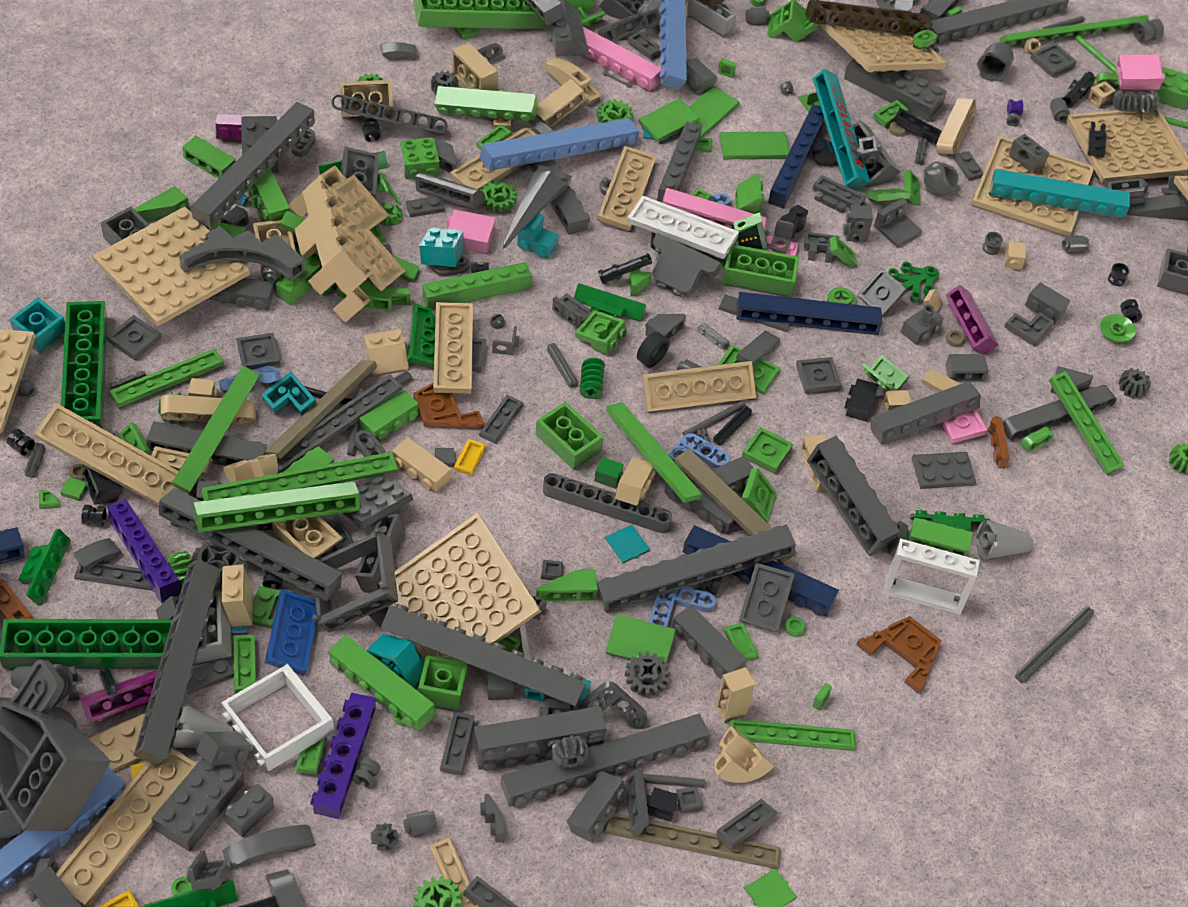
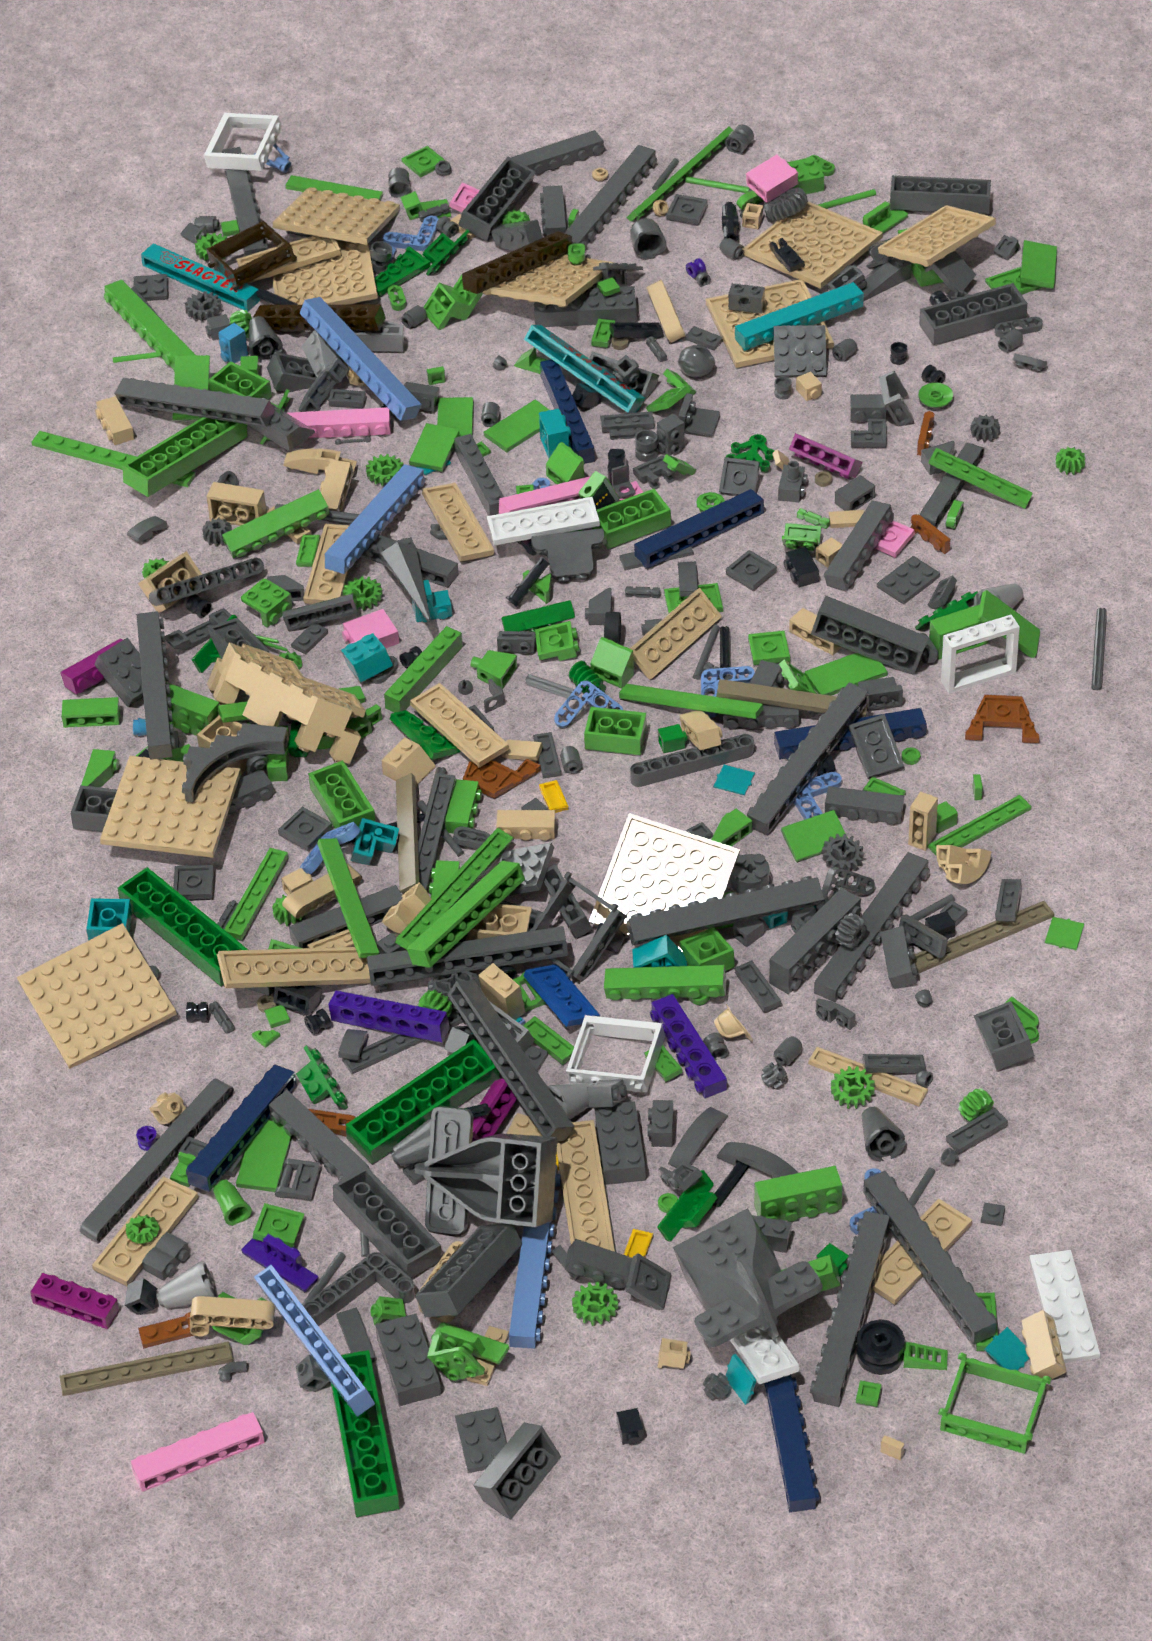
camera: 30 degrees left, 5 degrees down
none -> dark grey slope [165,608,231,649]
none -> bright green brick [308,760,375,829]
none -> bright green torso [470,650,517,689]
none -> dark grey brick [481,402,500,427]
none -> tan tile [501,740,543,761]
none -> teal brick [539,408,572,459]
none -> medium blue beam [554,681,623,728]
none -> dark grey brick [560,746,582,774]
none -> bright green slope [590,637,634,689]
none -> dark grey bracket [593,262,643,287]
none -> bright green tile [597,277,620,297]
none -> dark grey wheel [635,429,658,462]
none -> tan piece [714,1004,753,1042]
none -> dark grey brick [731,854,770,894]
none -> dark grey plate [774,325,826,377]
none -> bright green axle [797,508,830,529]
none -> bright green tile [805,653,888,696]
none -> dark grey bracket [858,677,903,711]
none -> dark grey panel [879,371,914,427]
none -> dark grey hinge [915,989,932,1007]
none -> dark orange plate [917,411,935,456]
none -> dark grey plate [927,575,957,609]
none -> bright green brick [936,801,958,834]
none -> bright green tile [978,590,1040,658]

